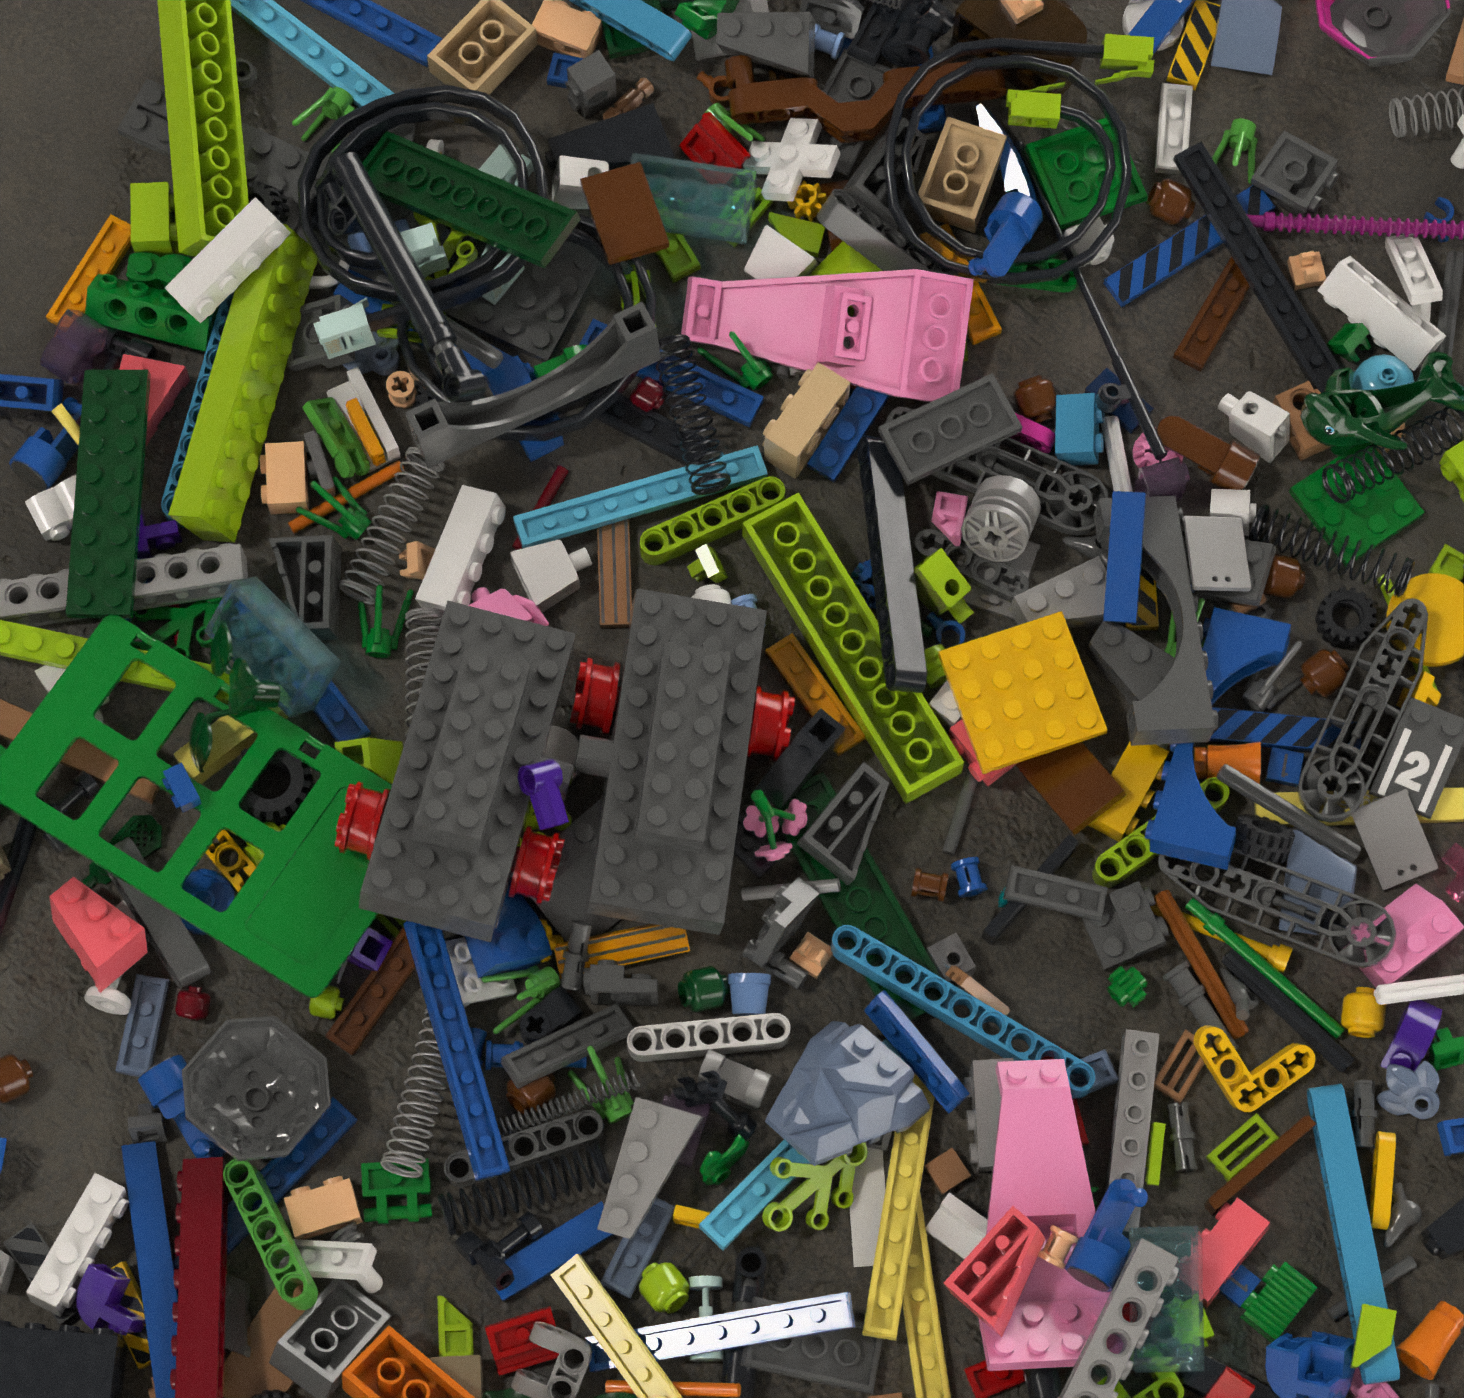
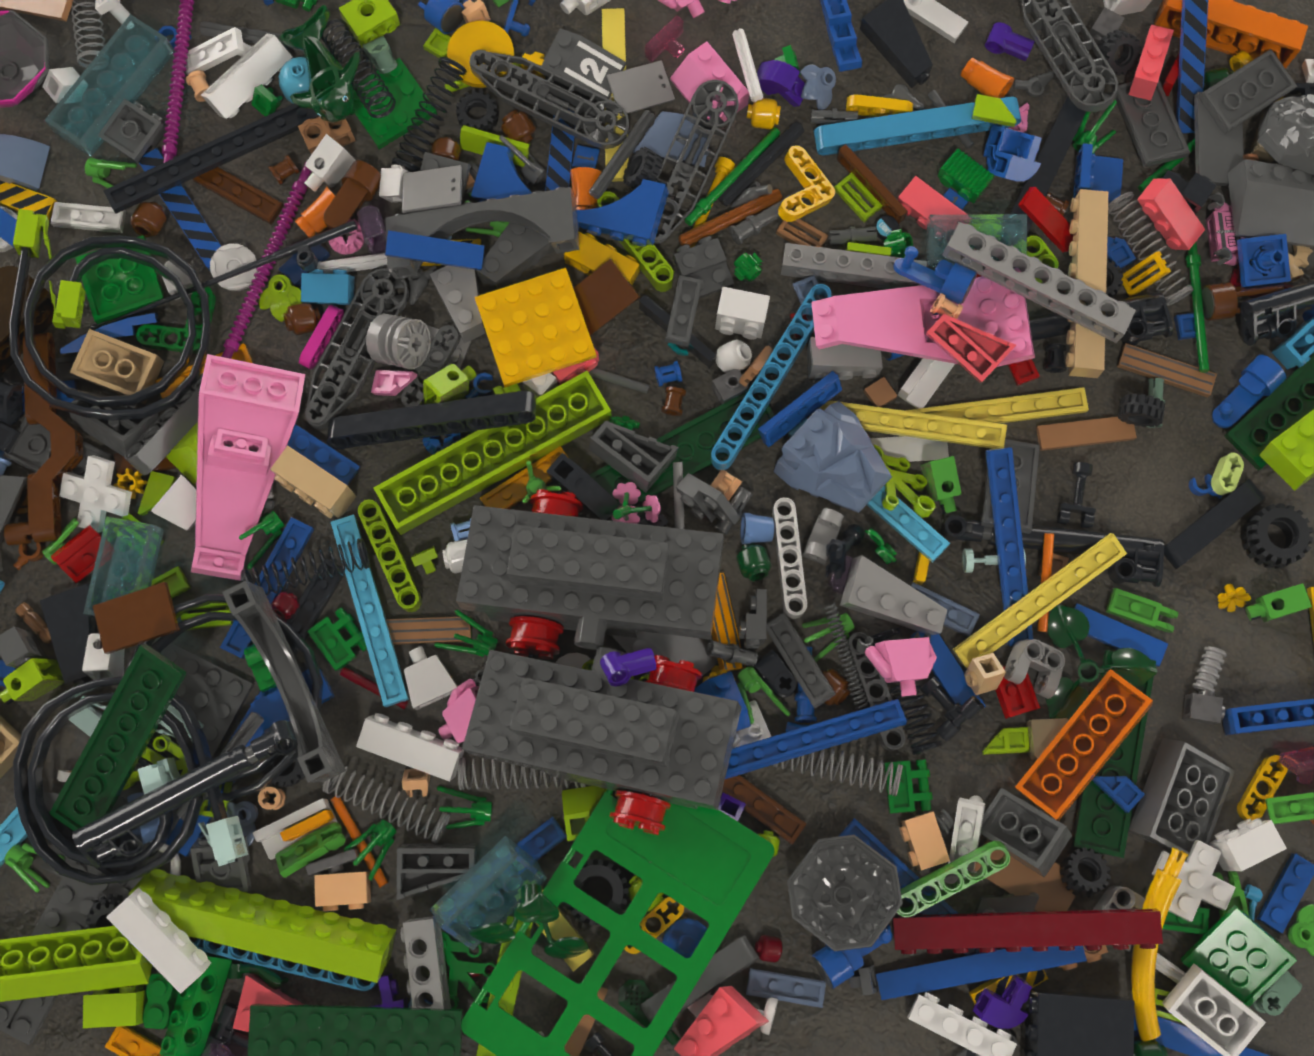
camera: 90 degrees left, 5 degrees up
blue piece [162,762,201,813] -> none
lime head [639,1262,689,1314] -> none
dark grey plate [878,373,1022,485] -> none
blue piece [968,192,1043,278] -> none
light nougat tile [1287,251,1326,290] -> none
none -> lime torso [0,658,64,705]
none -> white brick [42,67,86,103]
none -> clear light blue brick [44,14,175,157]
none -> light nougat bush [186,70,210,102]
none -> white tile [210,244,258,291]
none -> magenta hose [221,162,312,359]
none -> dark green piece [227,963,288,990]
none -> lime plate [259,274,302,322]
none -> reddish brown bush [268,155,300,185]
none -> orange plant [295,187,335,238]
none -> green plate [307,607,367,671]
none -> sand green piece [362,35,397,74]
none -> green plant [434,610,498,657]
none -> lime tile [460,125,530,167]
none -> bright green plant [522,461,561,504]
none -> green plant [609,416,640,430]
none -> white brick [715,287,770,339]
none -> white head [716,340,752,373]
none -> bright pink torso [856,632,937,697]
none -> tile [875,216,899,240]
none -> green gear [884,229,913,258]
none -> bright green torso [920,456,961,514]
none -> tan brick [964,653,1006,695]

